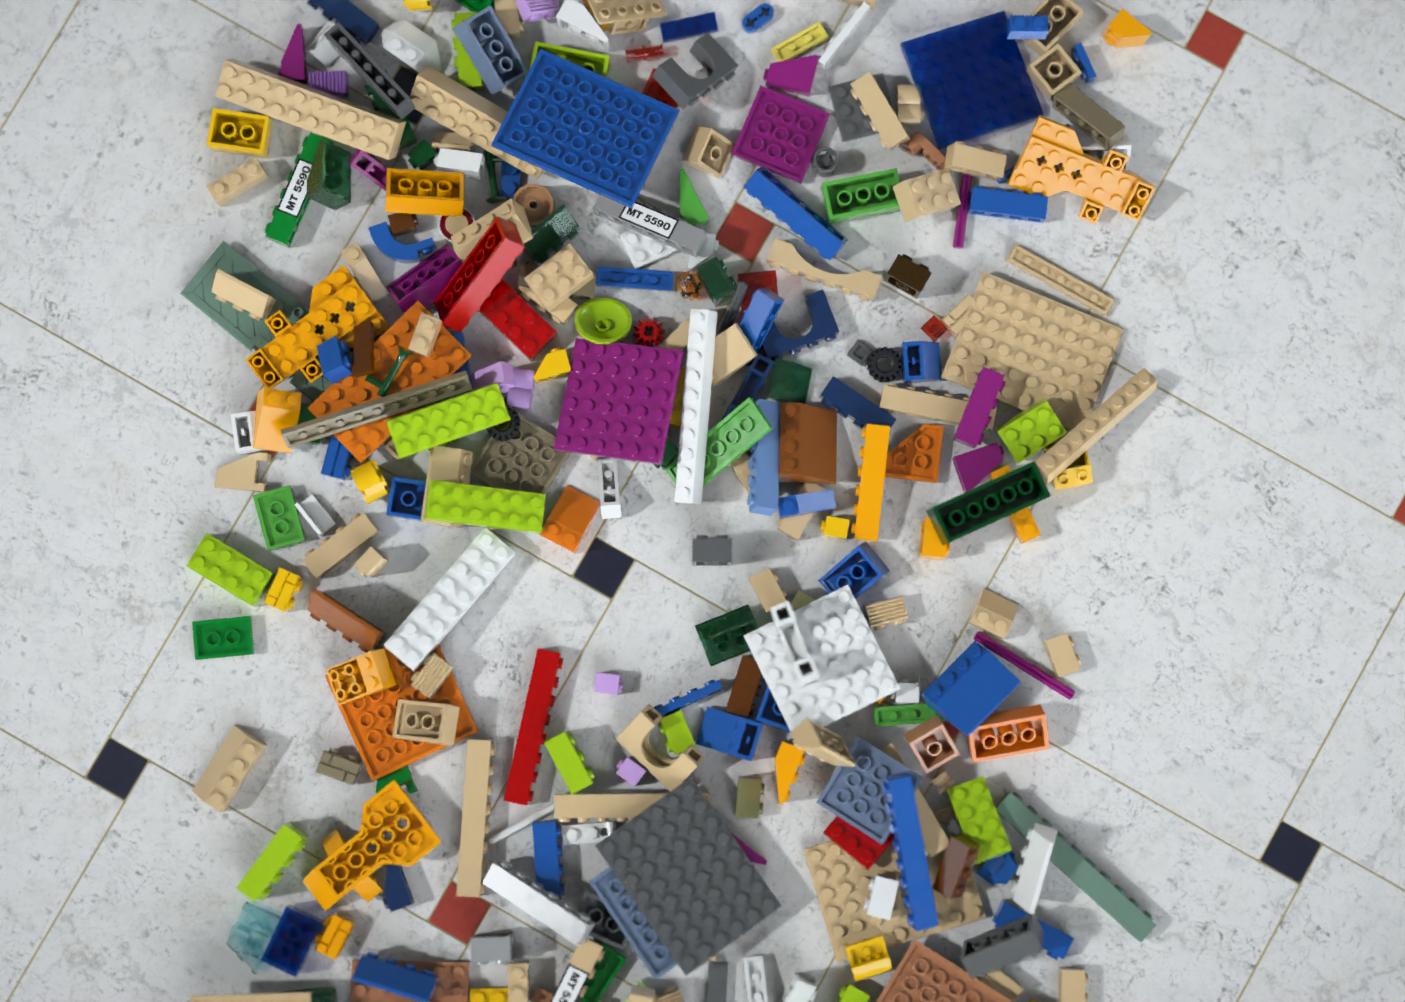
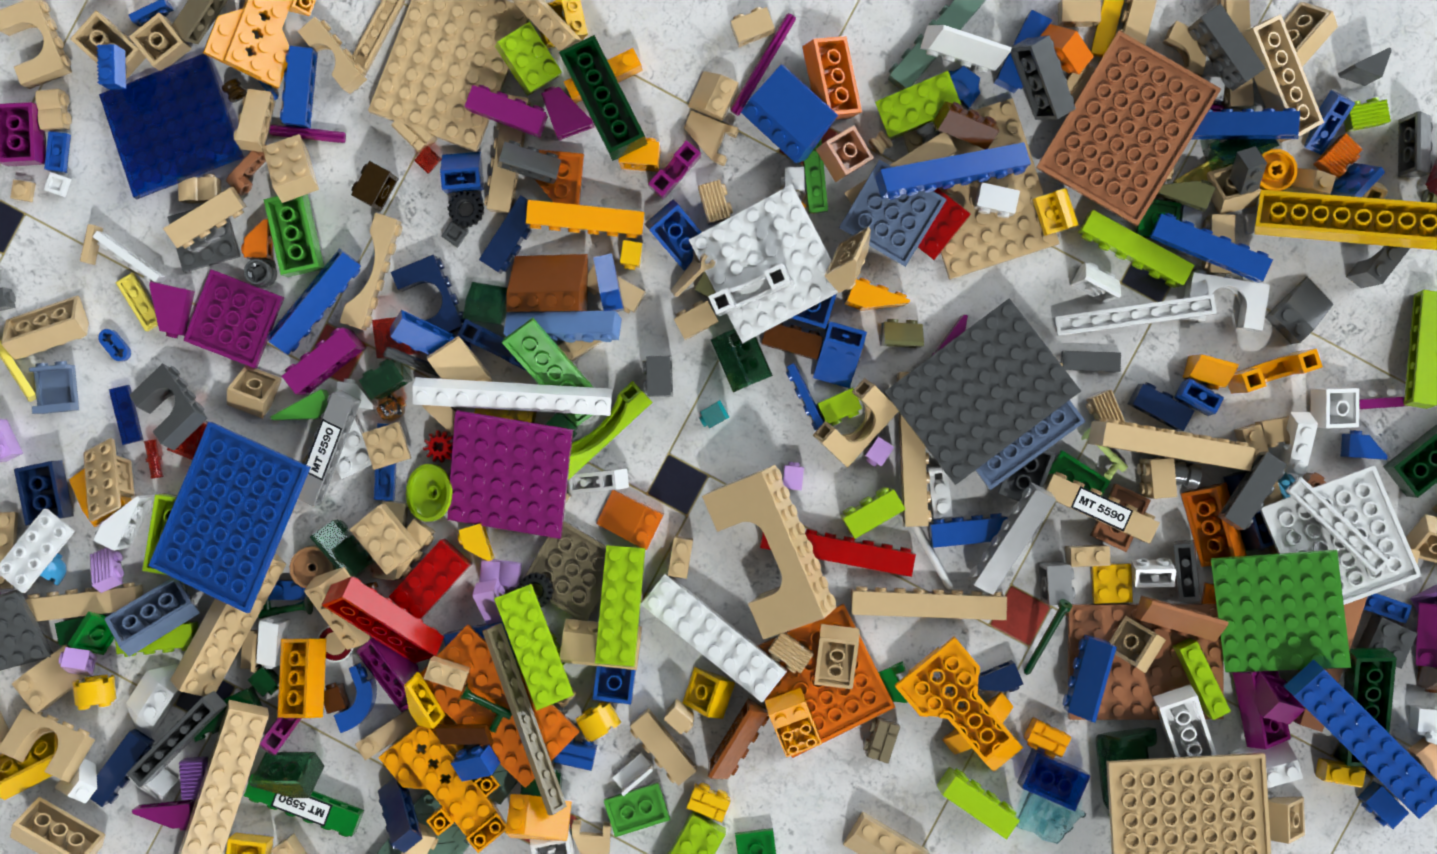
camera: 90 degrees left, 5 degrees up
none -> dark brown wheel [222,79,247,103]
none -> orange slope [241,219,273,260]
none -> magenta brick [281,328,366,395]
none -> tan arch [298,17,367,94]
none -> tan plate [362,422,412,470]
none -> dark blue brick [378,778,423,853]
none -> yellow slope [404,672,445,729]
none -> dark grey slope [497,140,561,184]
none -> lime arch [568,381,653,480]
none -> magenta arch [648,140,701,200]
none -> tan brick [668,536,693,579]
none -> tan flag [670,251,716,297]
none -> yellow slope [682,667,735,719]
none -> tan flag [684,111,739,166]
none -> teal slope [699,400,730,429]
none -> tan arch [702,465,836,640]
none -> dark green bar [1024,599,1073,675]
none -> orange brick [1040,24,1094,75]

